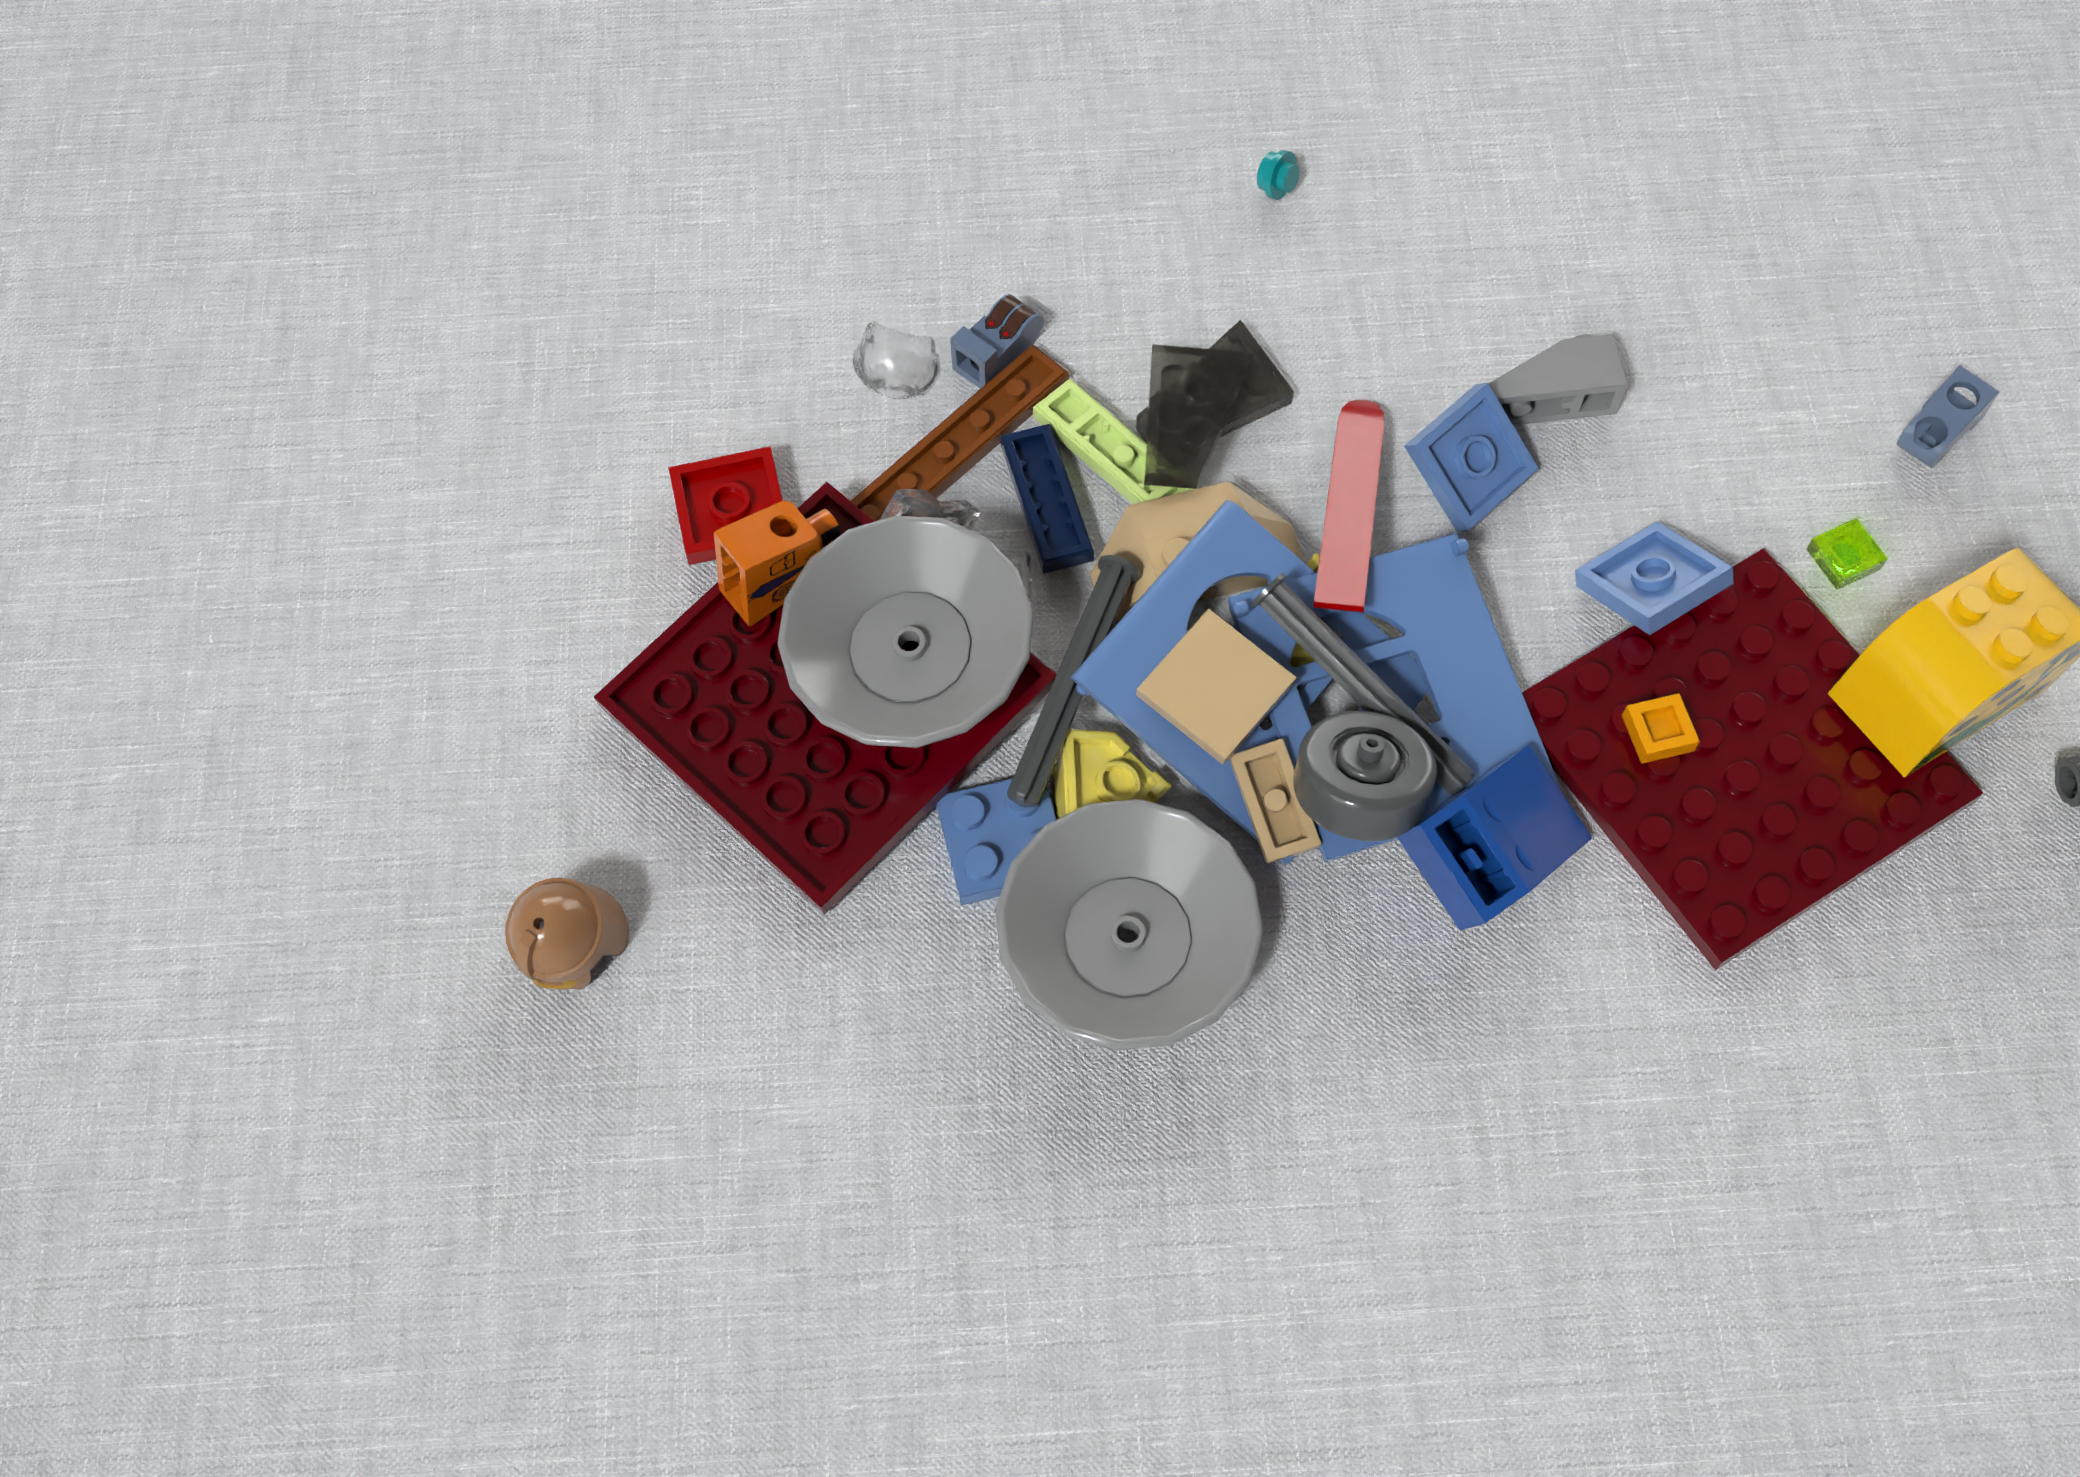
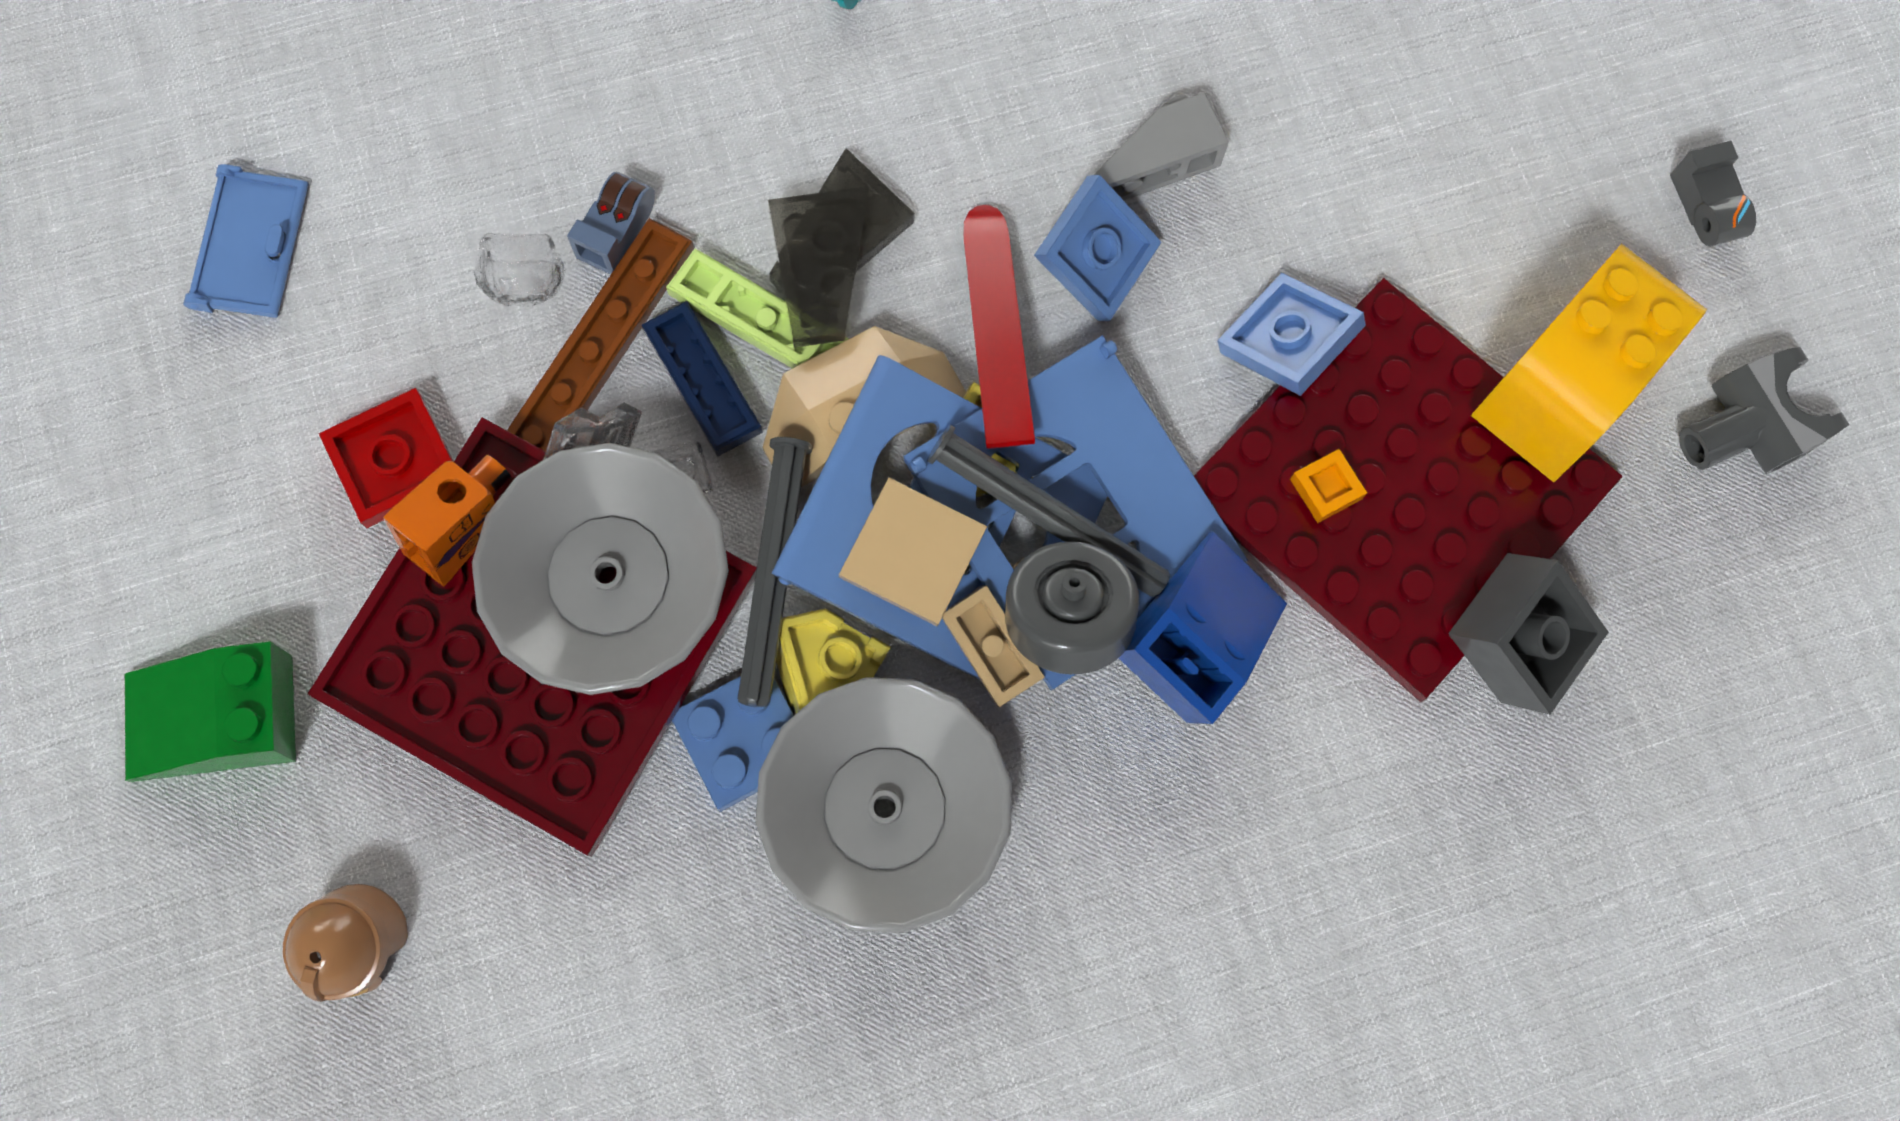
camera: 20 degrees left, 10 degrees up
clear neon green plate [1806,518,1888,590] -> none
sand blue leg [1896,365,1999,468] -> none
none -> green slope [124,641,296,782]
none -> medium blue door [183,164,309,318]
none -> dark grey brick [1448,553,1609,715]

